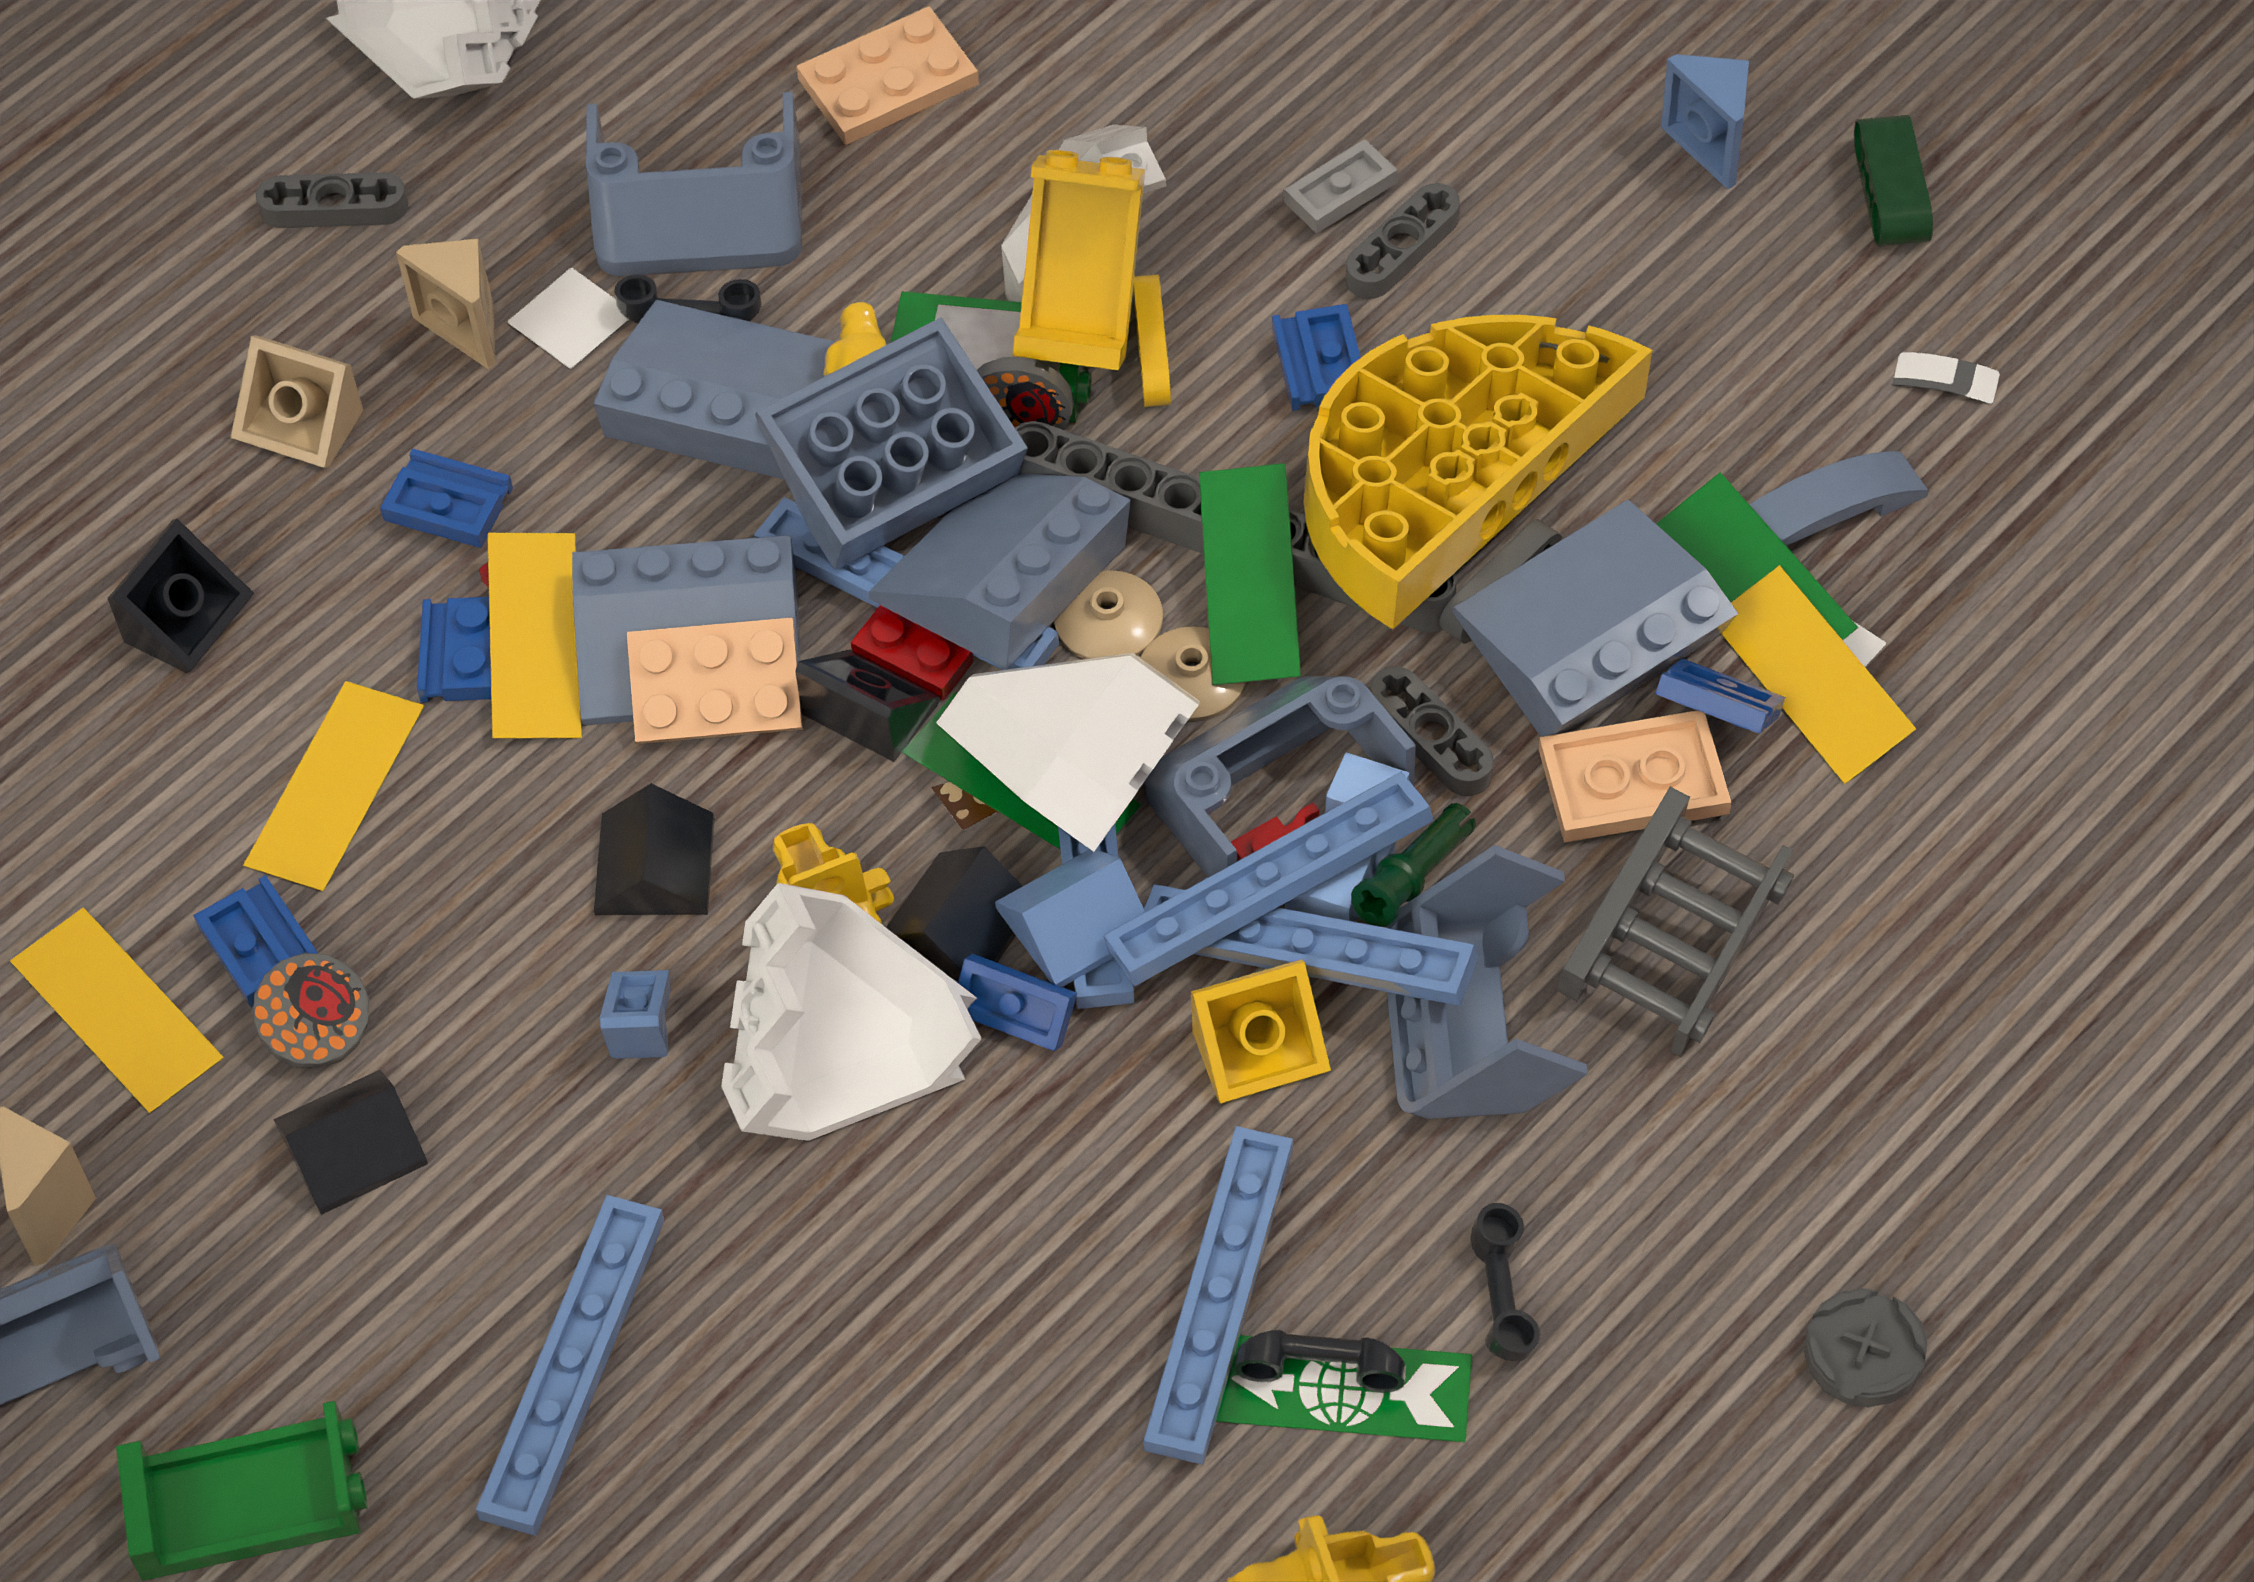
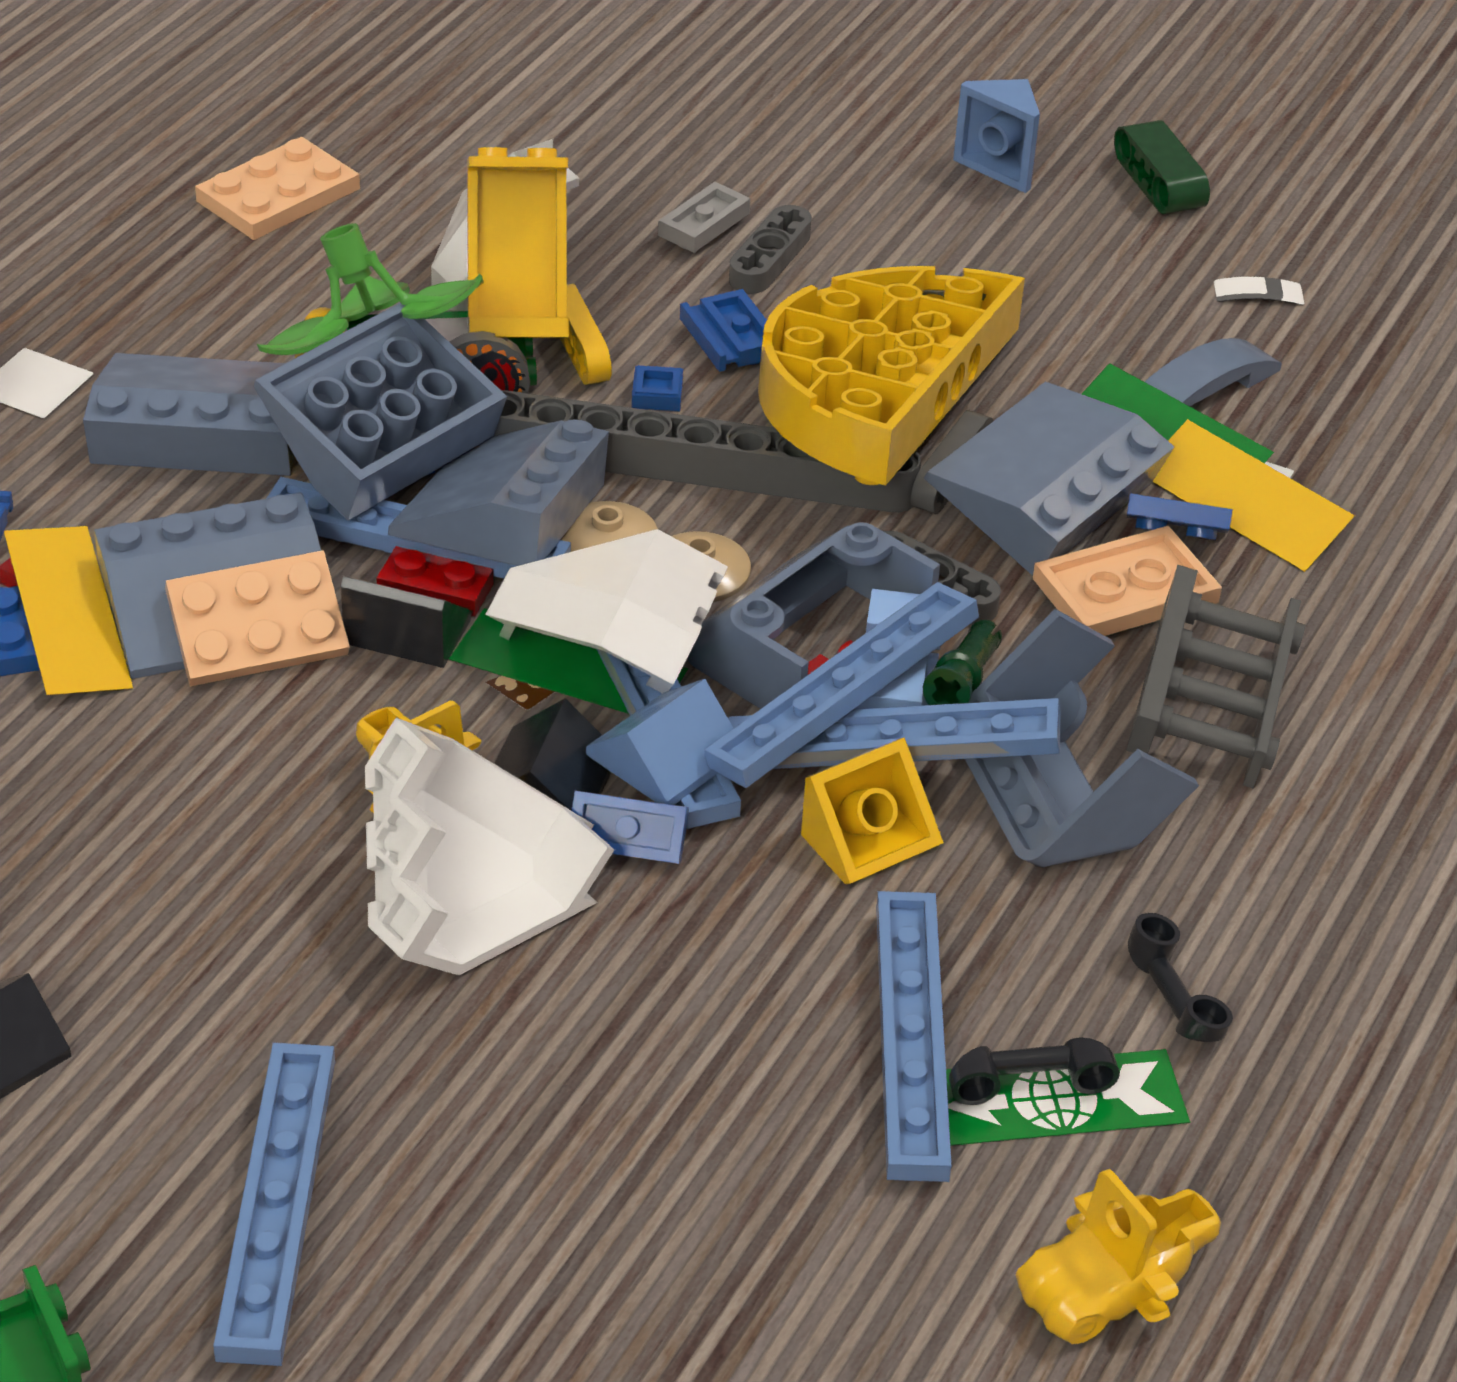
camera: 20 degrees left, 15 degrees down
sand blue windscreen [586,92,802,276] -> none
black slope [594,783,715,915] -> none
medium blue slope [600,970,671,1059] -> none
black bar [614,274,761,323] -> none
green sticker [1199,463,1301,685] -> none
none -> bright green plant [257,223,484,355]
none -> blue tile [632,365,683,412]

